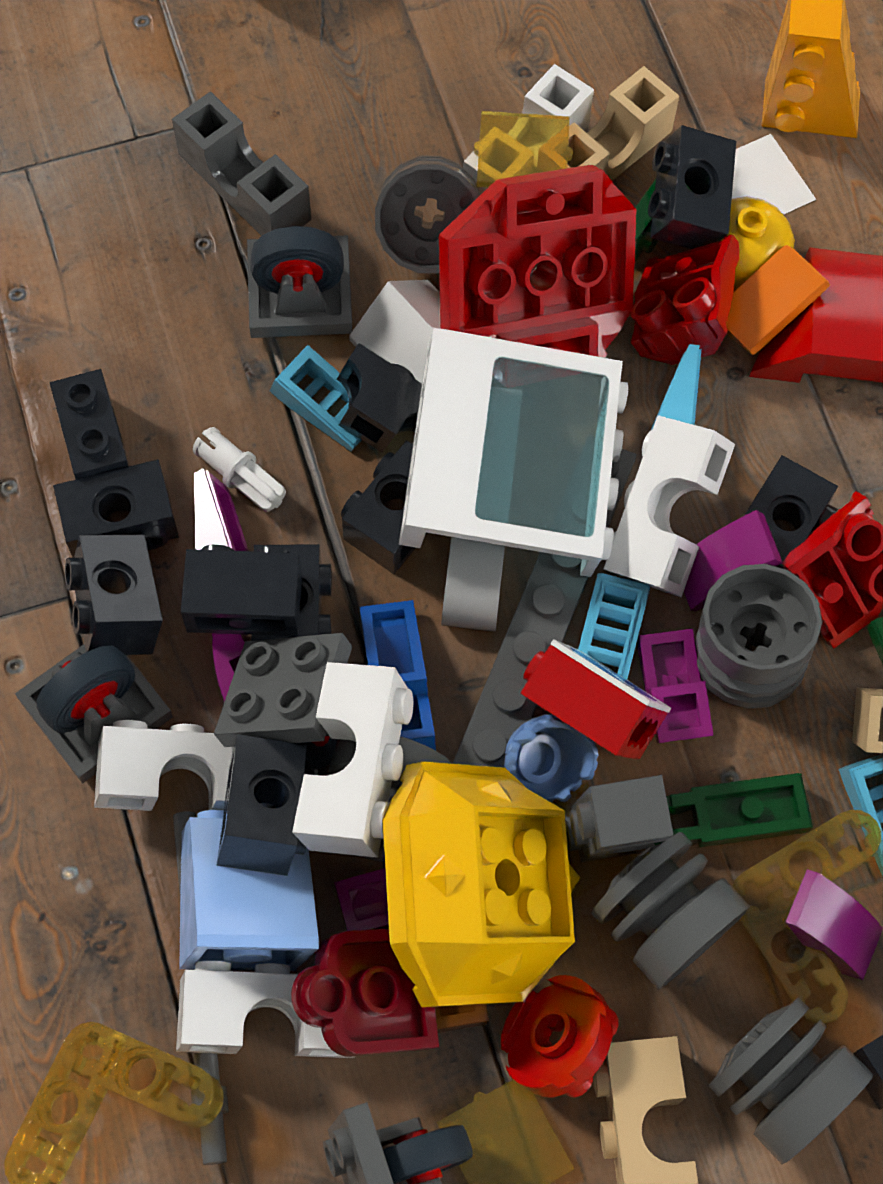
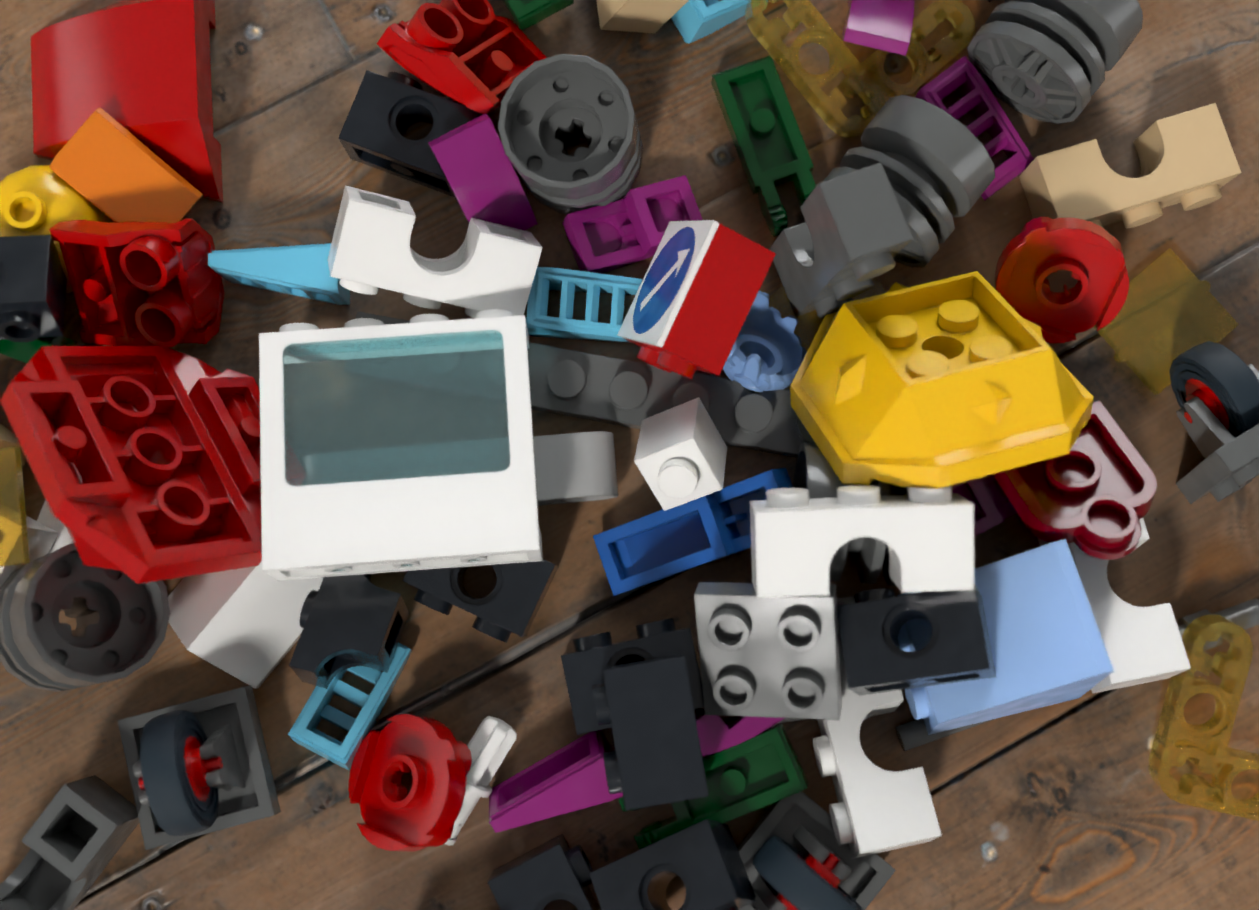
camera: 100 degrees left, 15 degrees up
none -> red plate [348,714,472,852]
none -> dark green hinge [618,722,809,850]
none -> white brick [634,397,727,511]
none -> magenta slope [915,56,1034,201]

